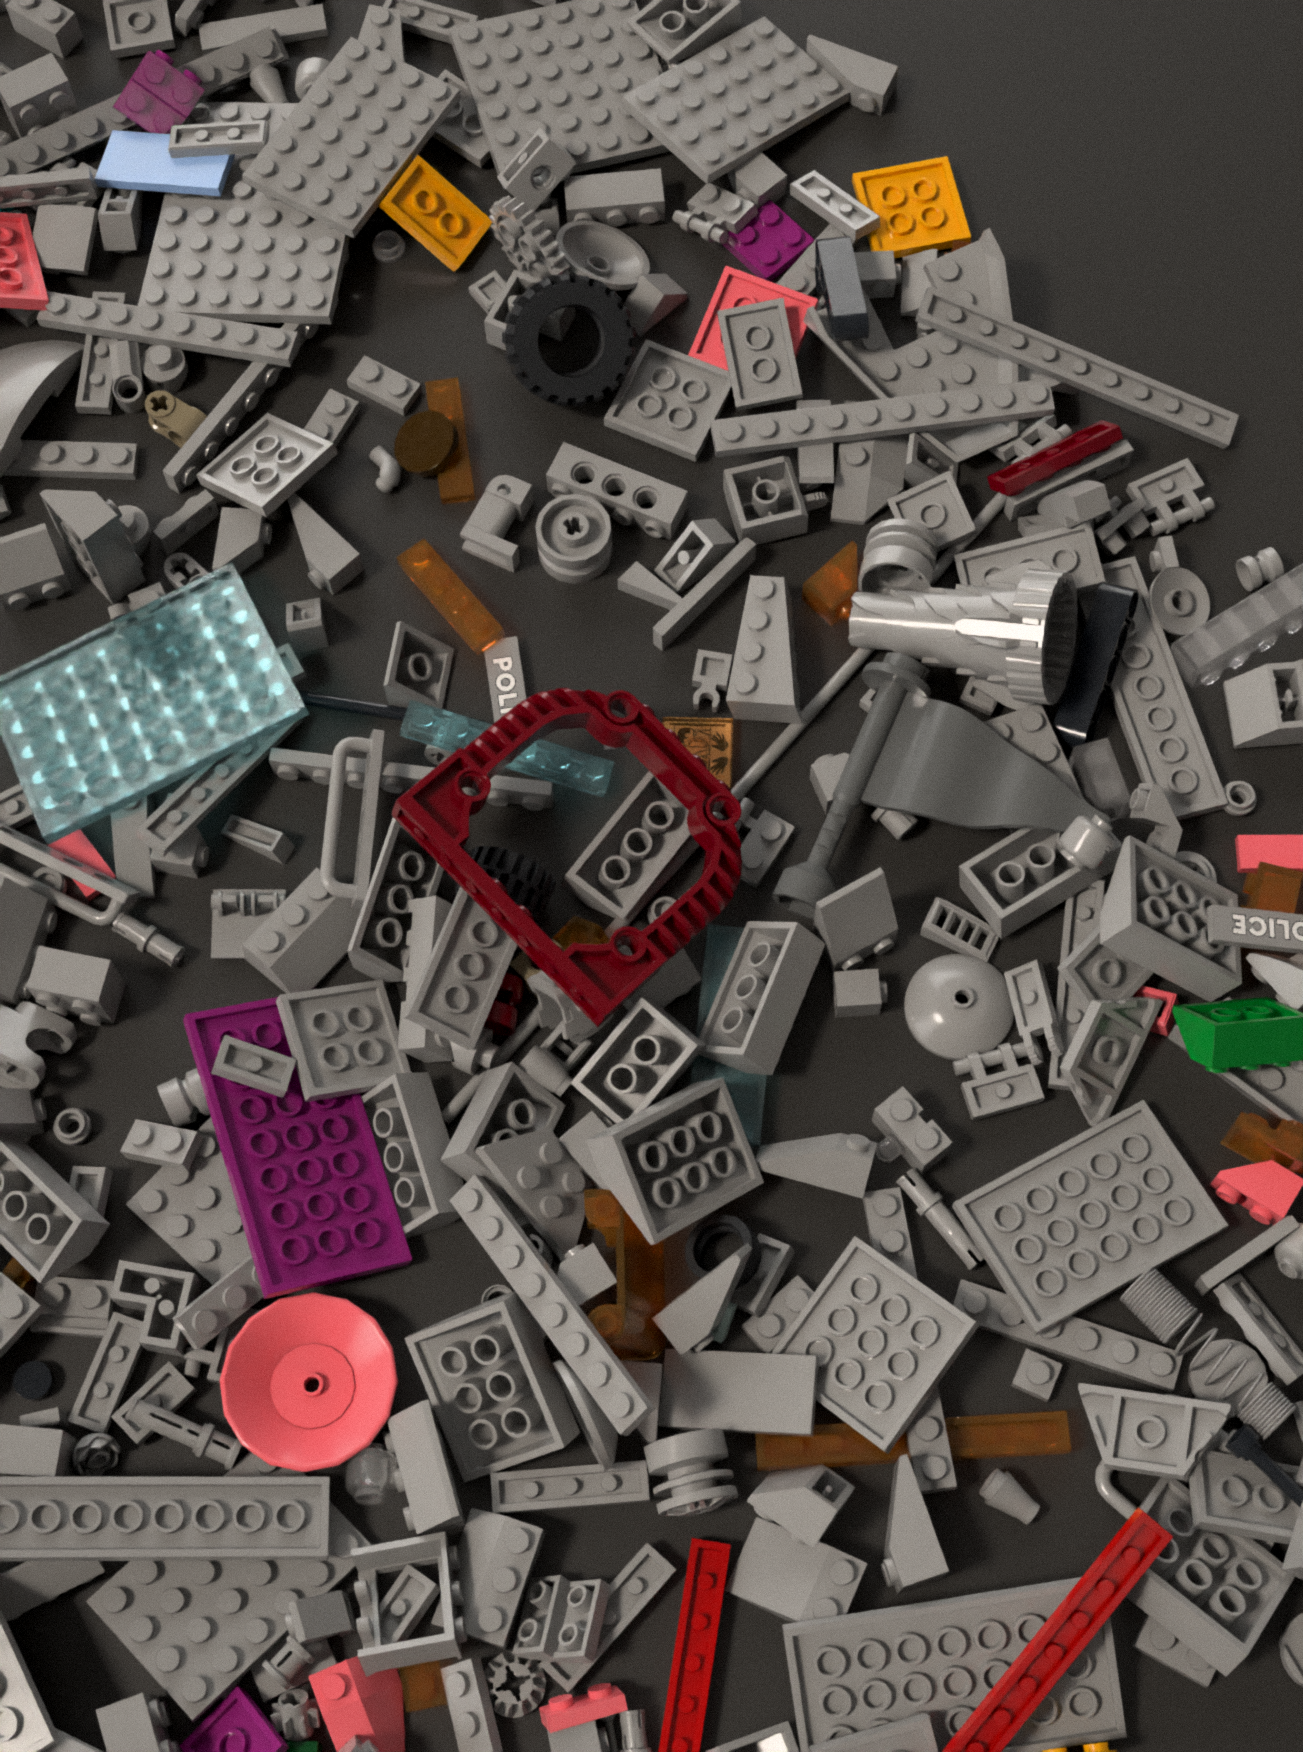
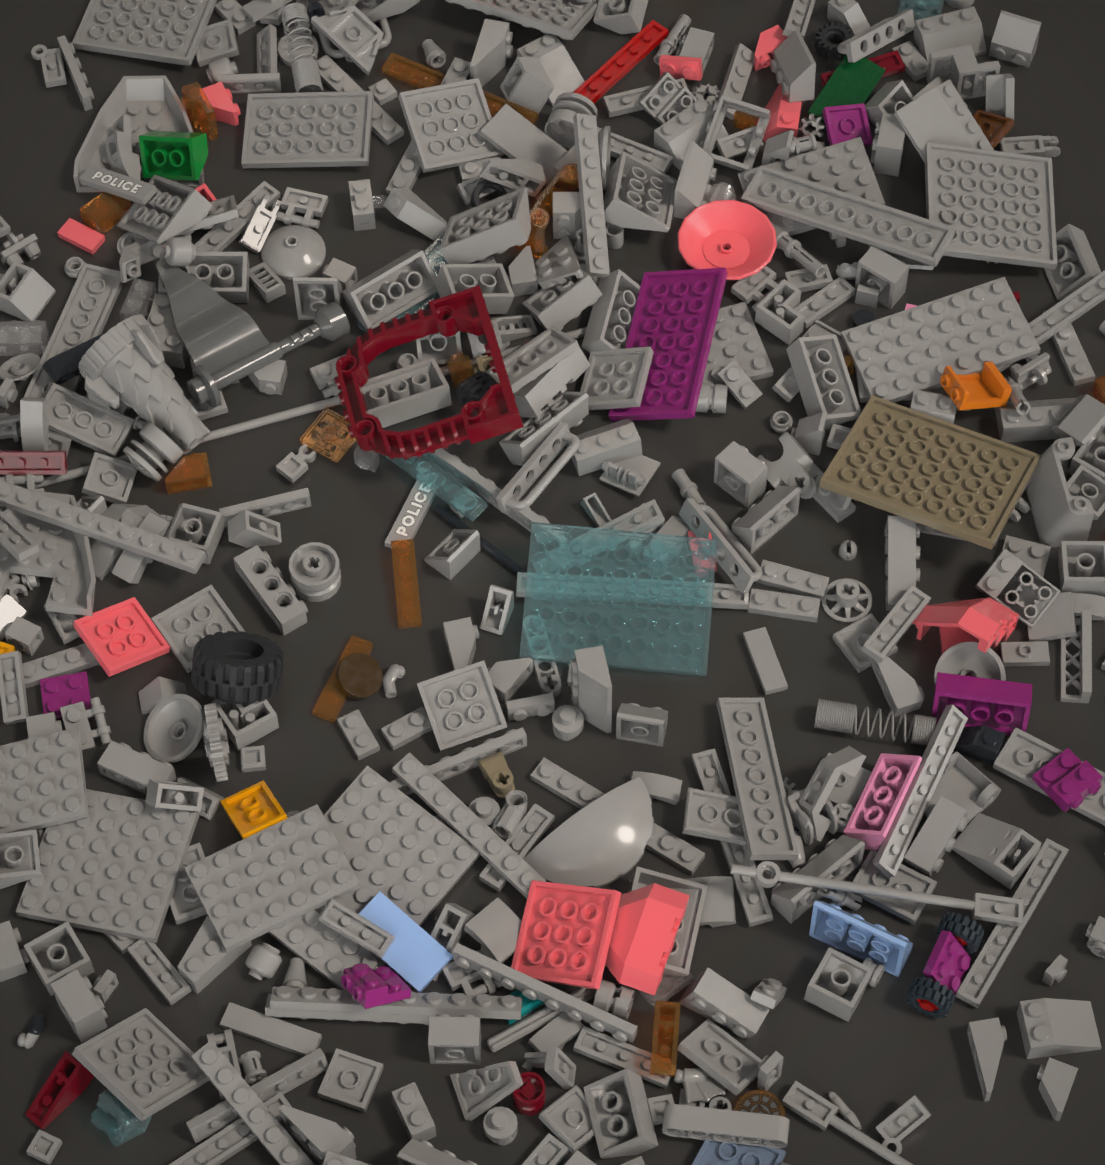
camera: 150 degrees left, 10 degrees down
light grey plate [172,1255,264,1350] -> none
light grey plate [211,1035,296,1098] -> none
light grey piece [460,475,534,573] -> none
light grey cone [518,1044,573,1097] -> none
light grey piece [617,561,682,610] -> none
light grey plate [717,298,803,411] -> none
light grey wedge [726,575,802,724] -> none
beam [815,236,869,342] -> none
light grey pin [896,1167,984,1271] -> none
light grey wing [1060,996,1163,1127] -> none

